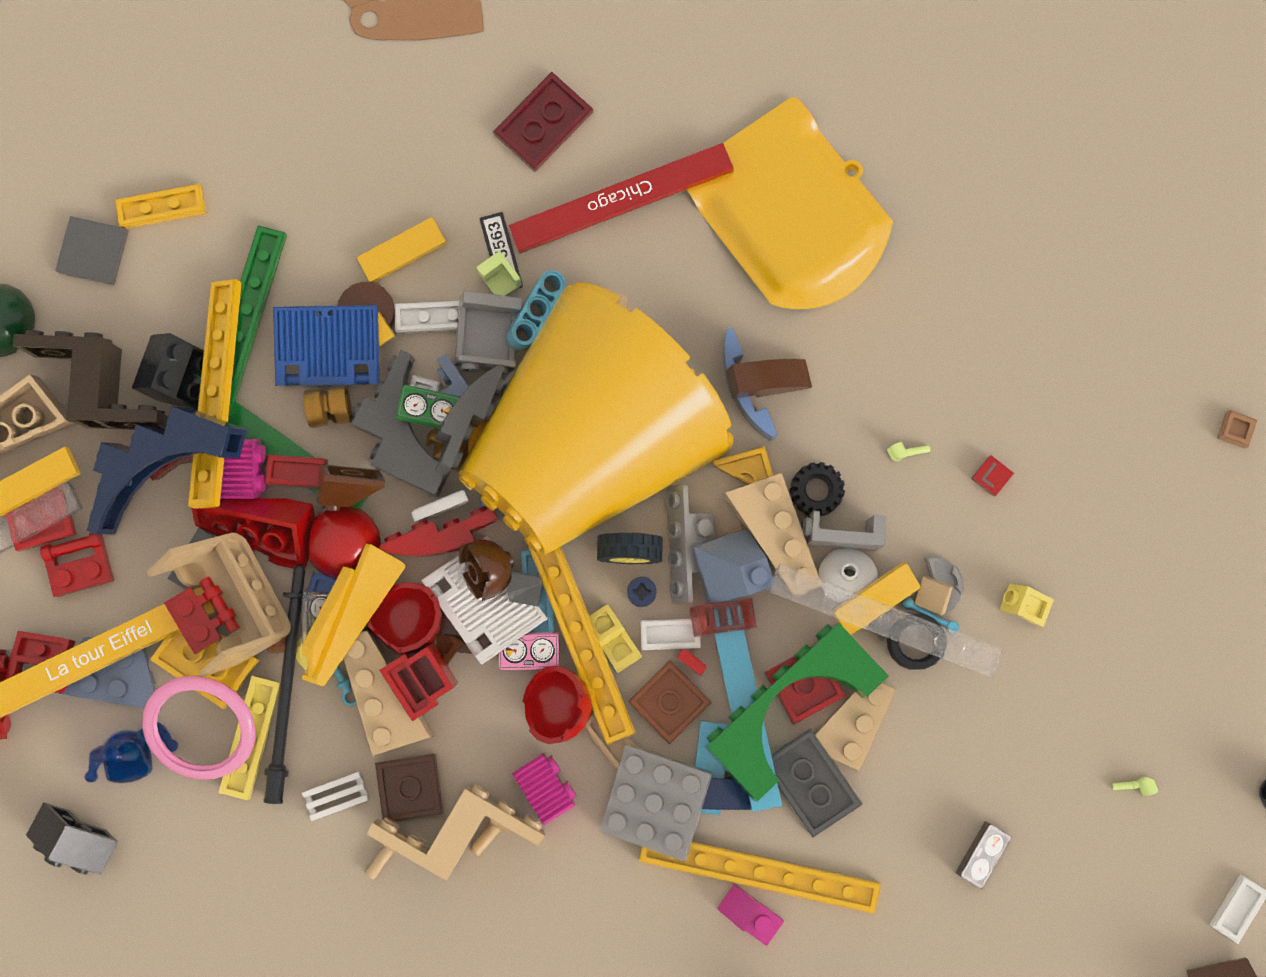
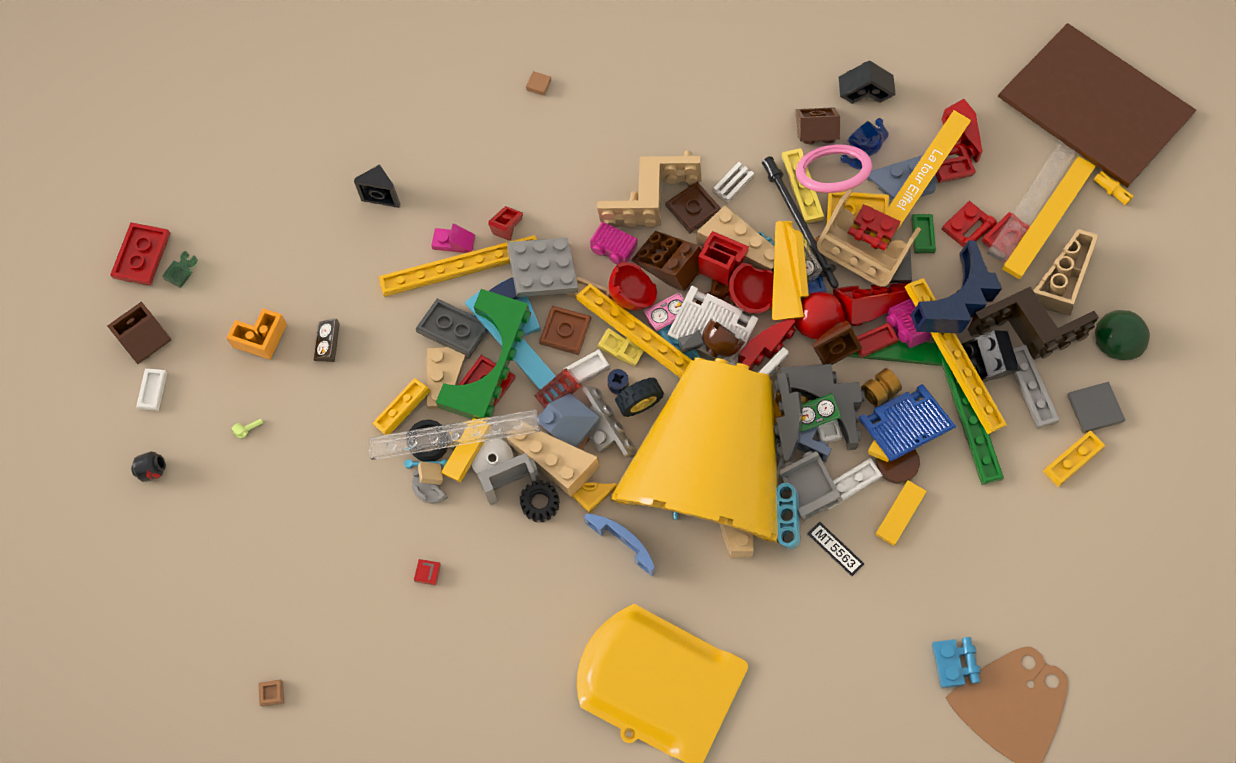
camera: 155 degrees right, 15 degrees down
yellowish green panel [476,251,522,296] -> none
dark red tile [493,72,593,172] -> none
red tile [508,143,734,254] -> none
red tile [676,649,707,676] -> none
reddish brown slope [726,359,812,399] -> none
yellowish green hand [887,441,930,462] -> none
light yellow bracket [1000,584,1054,627] -> none
none -> light orange brick [226,308,287,360]
none -> yellow tile [372,378,431,437]
none -> red slope [488,206,523,241]
none -> reddish brown slope [631,231,702,291]
none -> reddish brown slope [796,107,840,144]
none -> green tile [911,214,936,254]
none -> dark azure plate [932,637,981,689]
none -> light grey plate [1013,345,1059,429]

